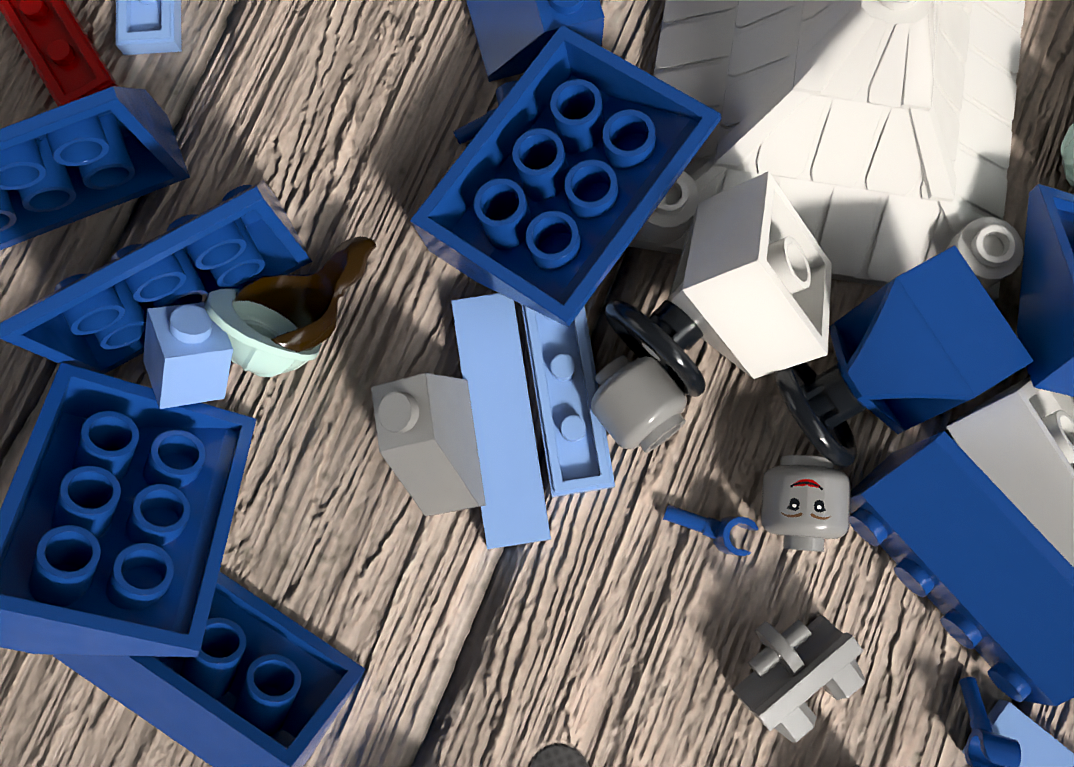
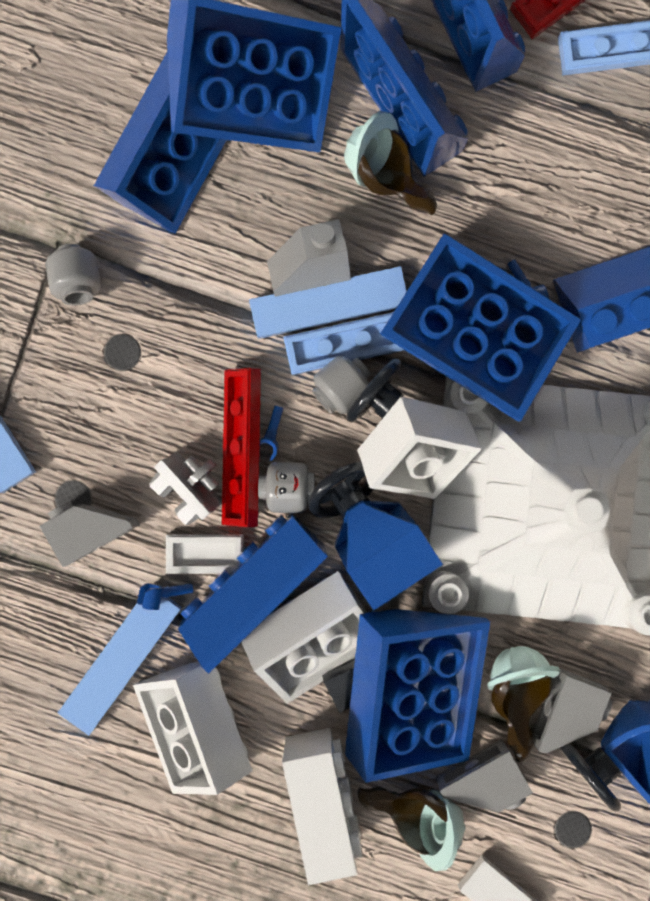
camera: 80 degrees right, 10 degrees up
light blue brick [143,302,233,409] -> none
none -> white tile [166,534,244,574]
none -> red tile [221,368,261,527]

